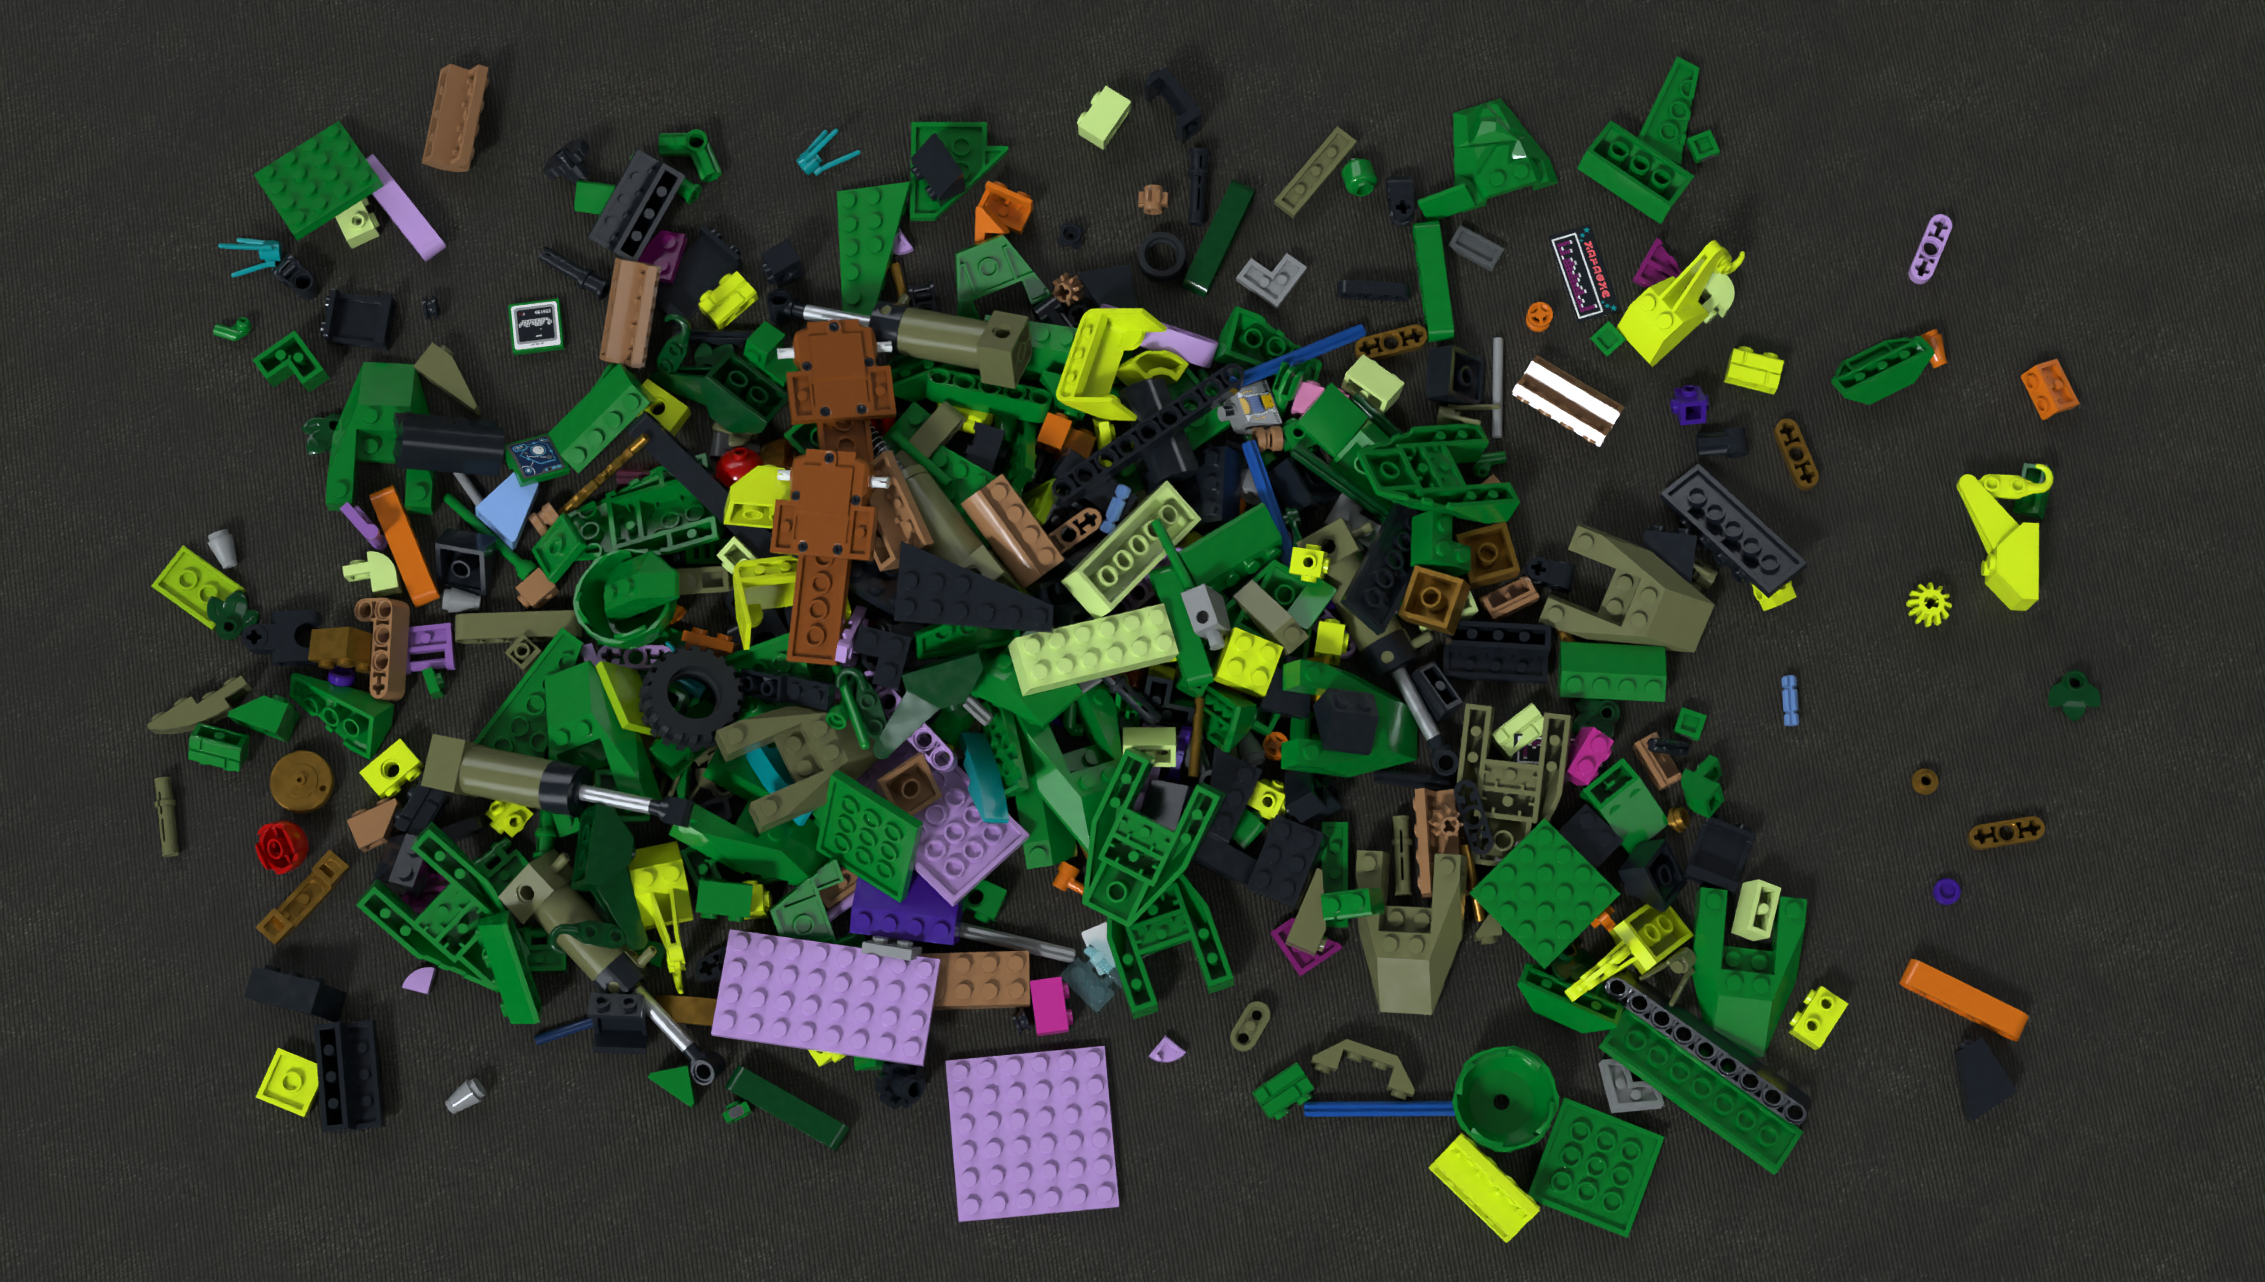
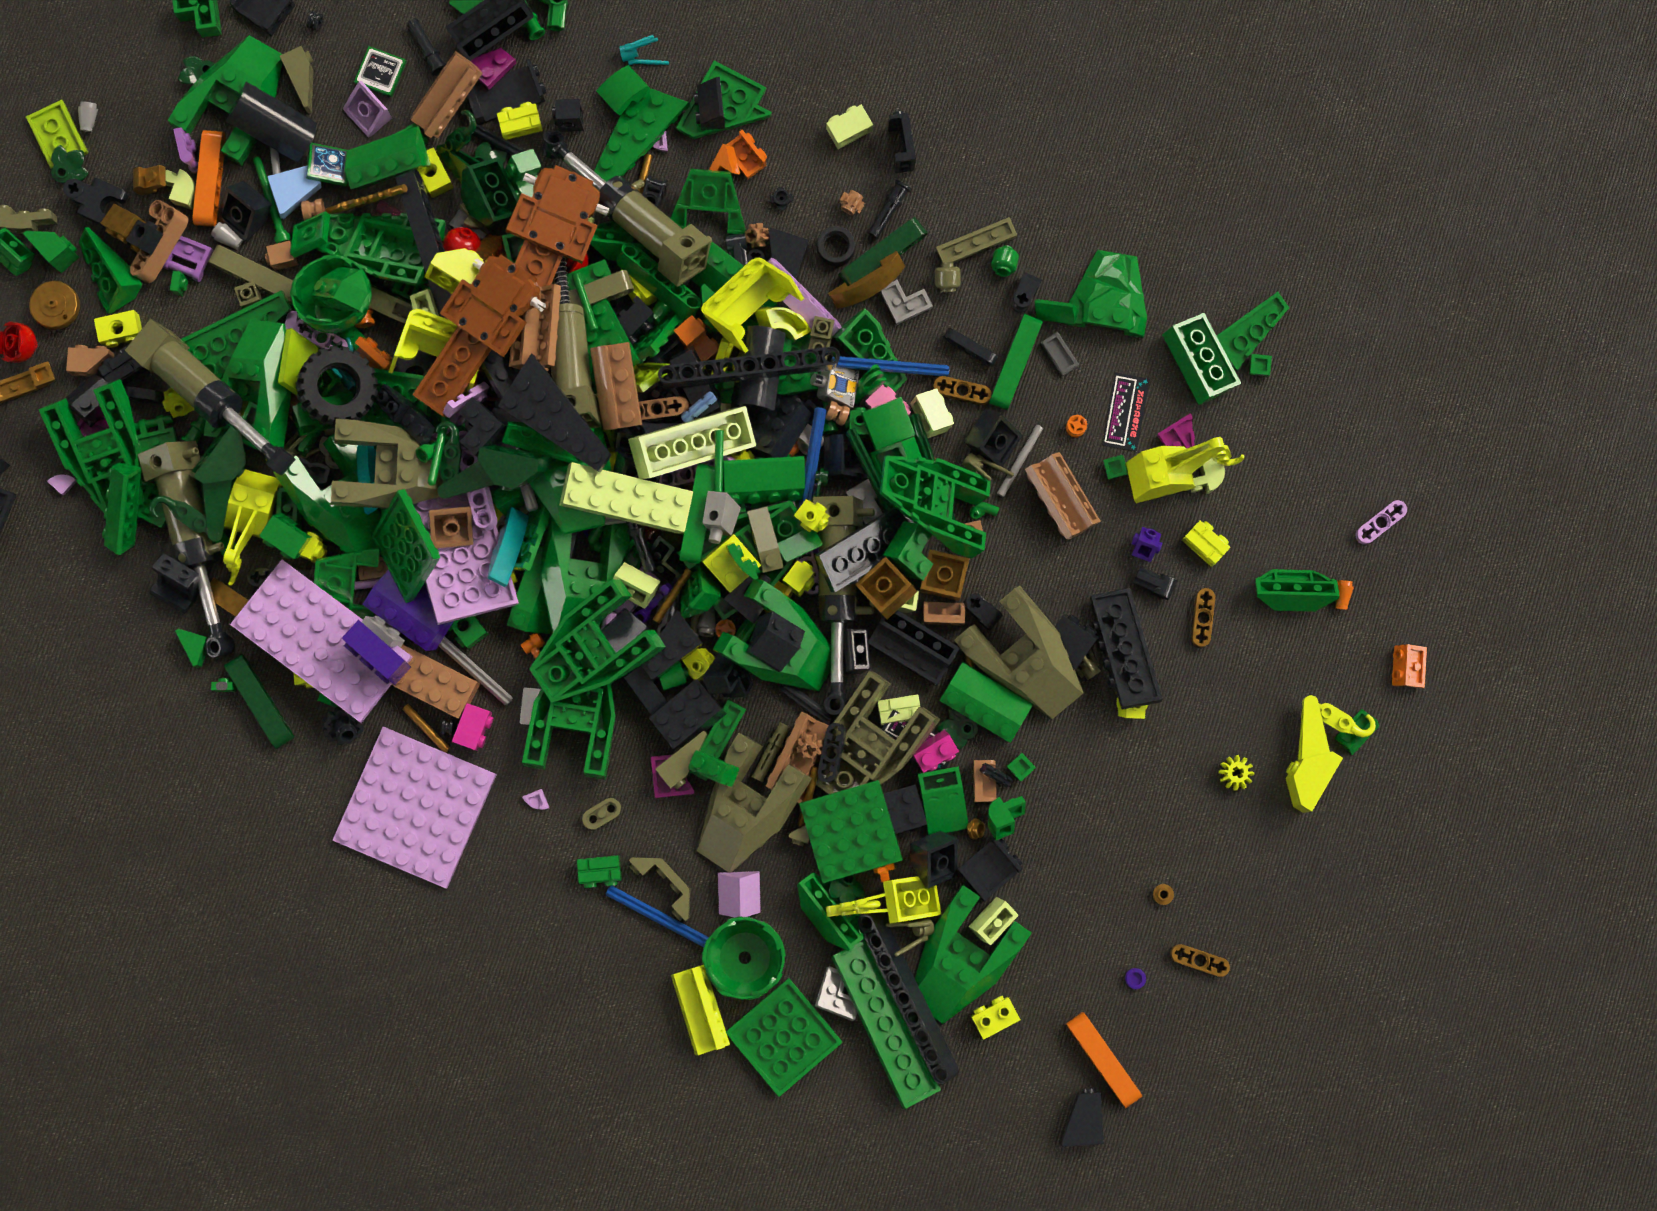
camera: 25 degrees right, 5 degrees up
dark purple tile [328,666,355,687] -> none
light grey cone [445,1077,487,1114] -> none
dark blue bar [534,1017,593,1046] -> none
clear light blue plate [1059,944,1122,1014] -> none
medium blue axle [1781,675,1799,726] -> none
dark green plate [2048,670,2100,722] -> none
none -> black brick [126,220,163,255]
none -> pearl gold brick [133,165,166,195]
none -> dark purple brick [342,619,411,685]
none -> lavender slope [343,81,392,137]
none -> pearl gold bar [402,704,450,753]
none -> green slope [596,65,650,116]
none -> lavender slope [718,871,760,918]
none -> green slope [725,542,760,580]
none -> olive slope [808,316,835,360]
none -> pearl gold slope [828,251,905,309]
none -> olive head [935,262,961,292]

